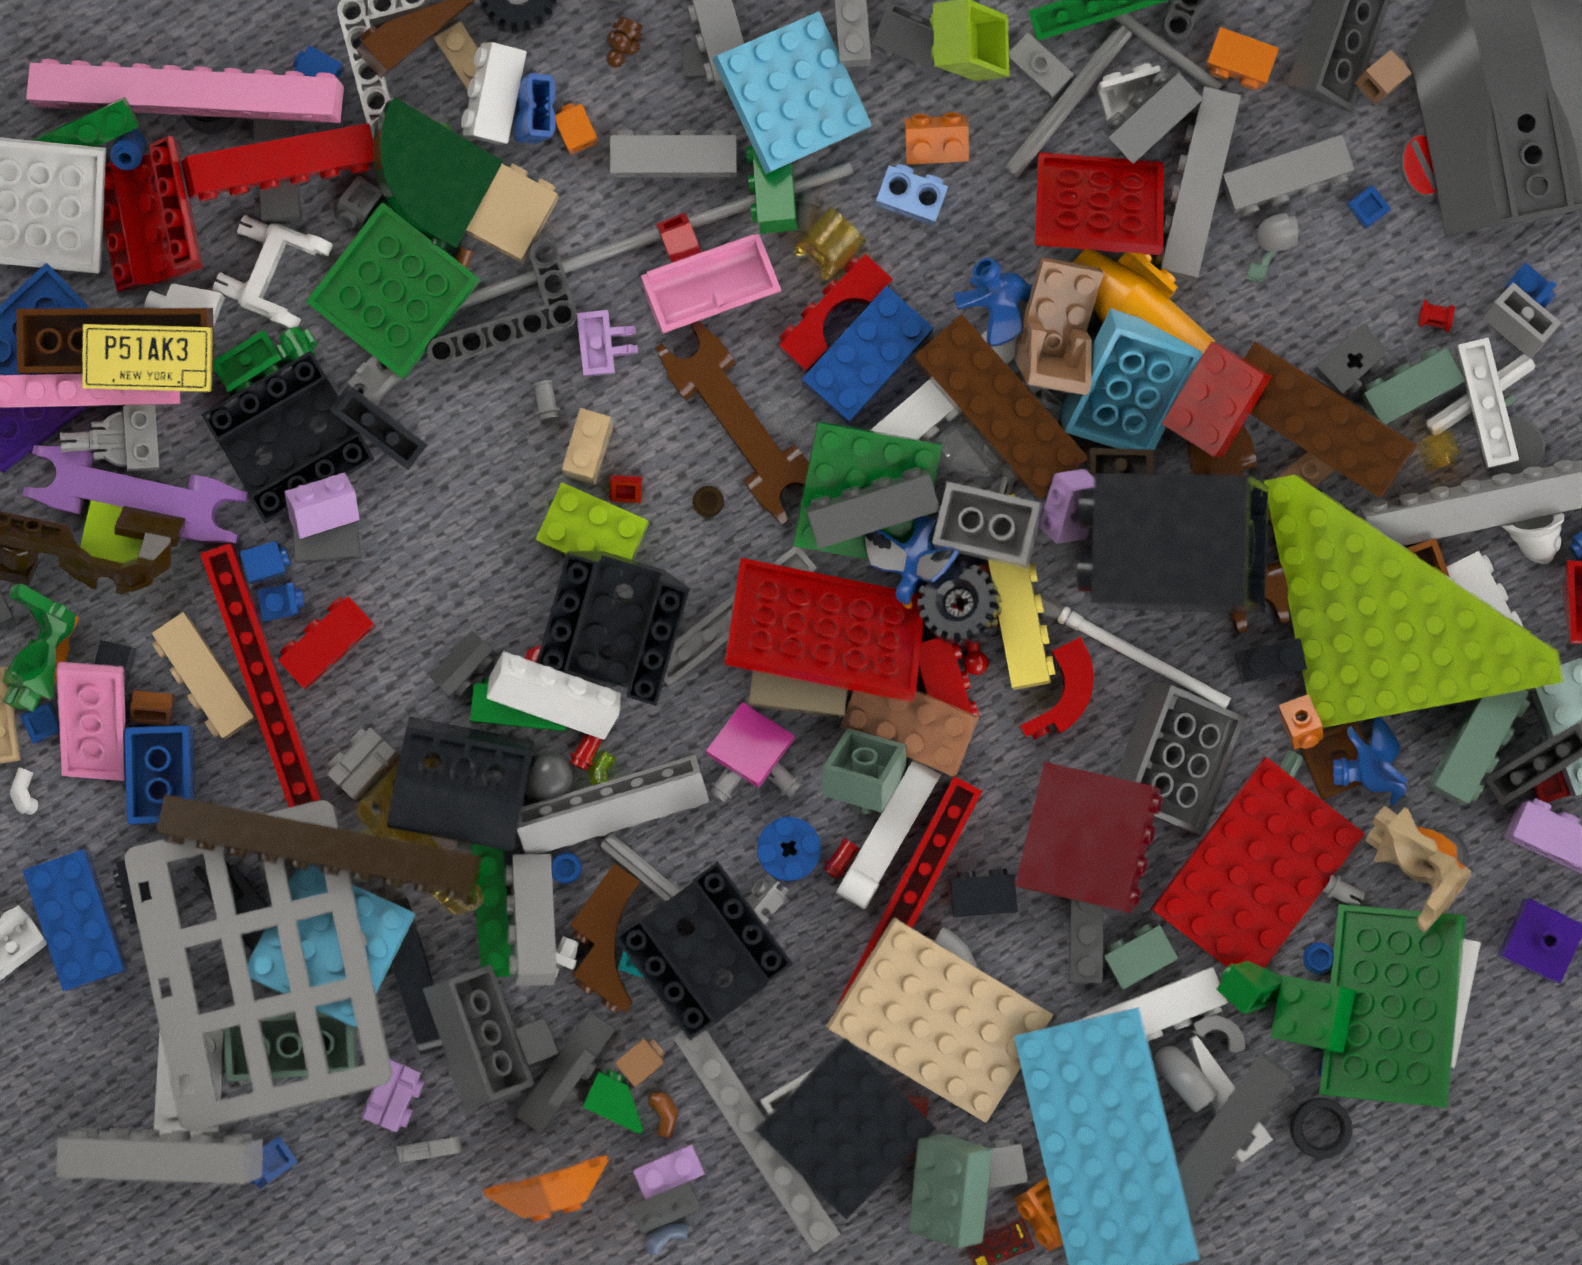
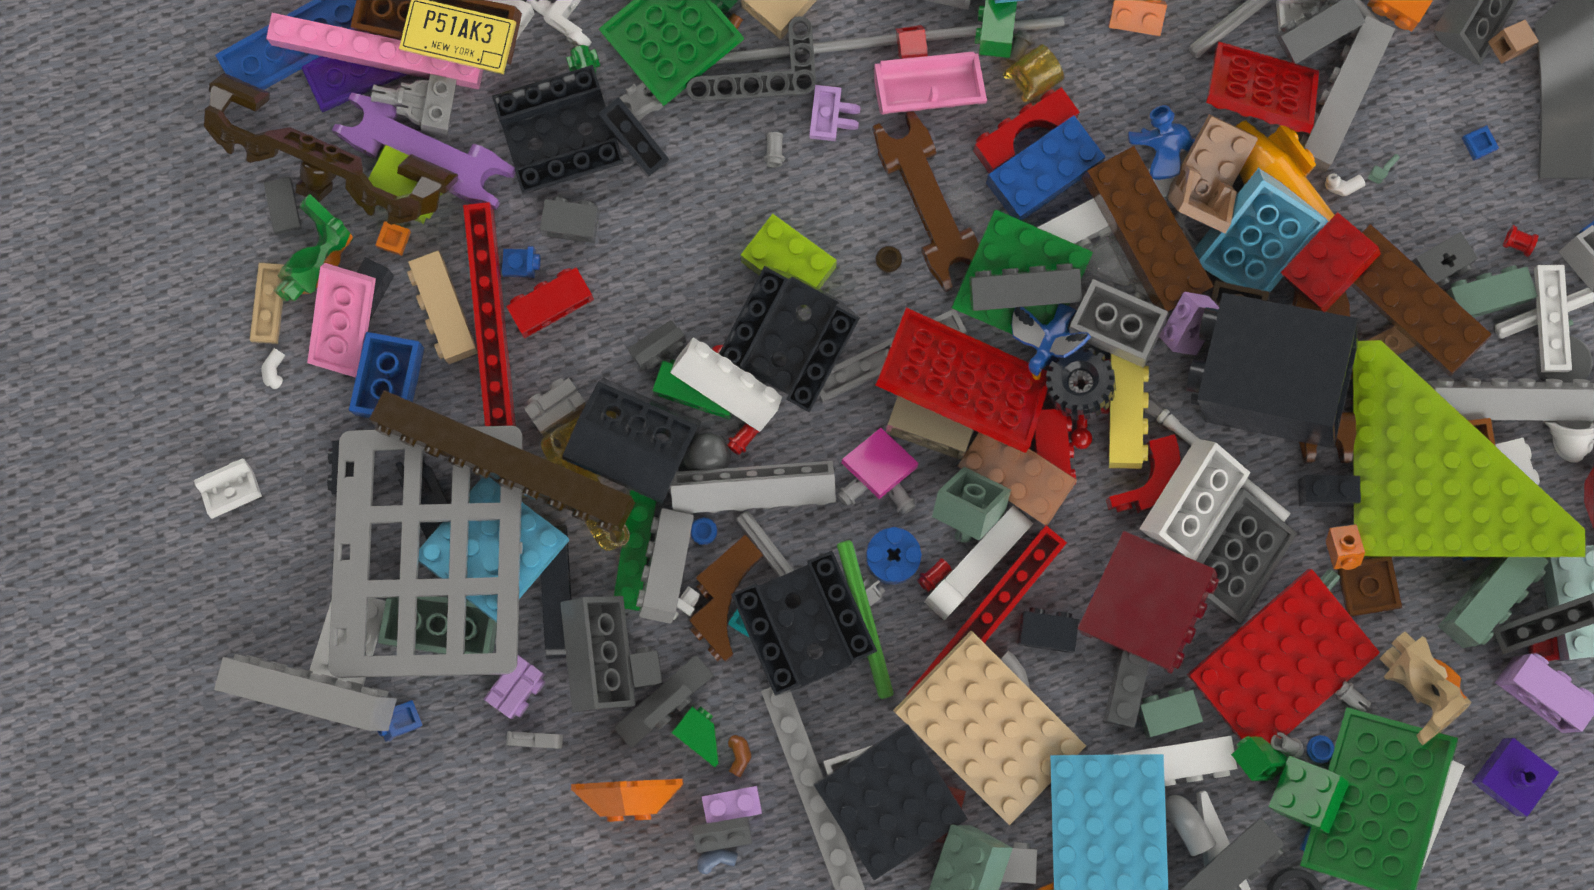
camera: 15 degrees right, 5 degrees down
blue tile [20,702,60,744] -> none
blue brick [22,849,129,991] -> none
dark orange piece [130,691,175,726] -> none
green bracket [214,330,285,396] -> none
blue brick [240,541,291,584] -> none
lavender brick [285,473,360,539] -> none
tan brick [562,408,613,486] -> none
clear neon green arm [589,750,617,786] -> none
red slope [610,474,643,503] -> none
medium nougat brick [615,1038,665,1087] -> none
light blue brick [875,164,948,226] -> none
light grey piece [1191,1011,1245,1055] -> none
light grey brick [1221,135,1355,217] -> none
light grey piece [1256,213,1298,252] -> none
blue animal [1333,717,1408,805] -> none
red piece [1399,134,1437,197] -> none
clear yellow brick [1417,430,1459,473] -> none
none -> orange plate [375,221,411,256]
none -> bright green axle [837,540,894,699]
none -> white slope [1140,439,1251,561]
none -> light grey pin [1271,733,1304,758]
none -> white arm [1325,173,1365,196]

